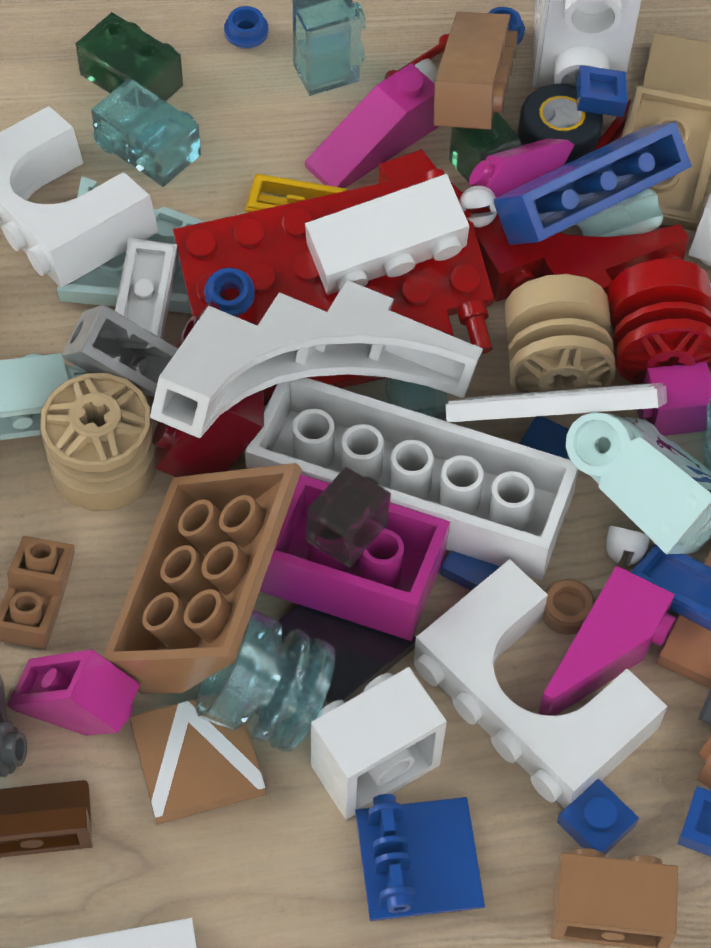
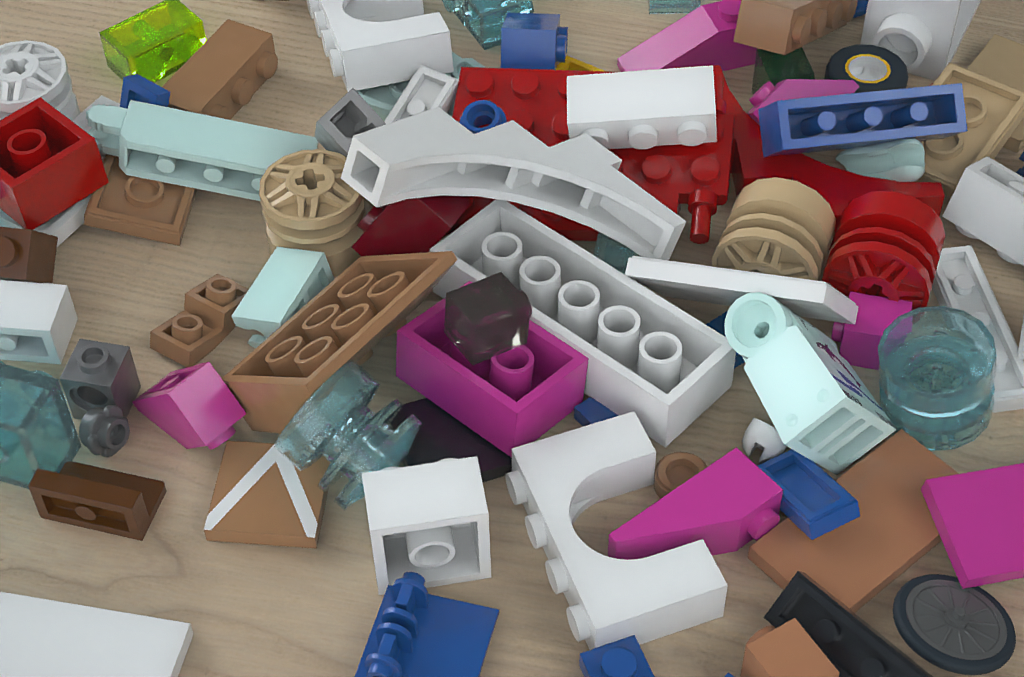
camera: 25 degrees right, 10 degrees down
white hinge [459,186,497,228] -> none
blue plate [576,65,627,117] -> none
none -> light aqua hinge [231,247,334,348]
none -> blue brick [501,12,568,70]

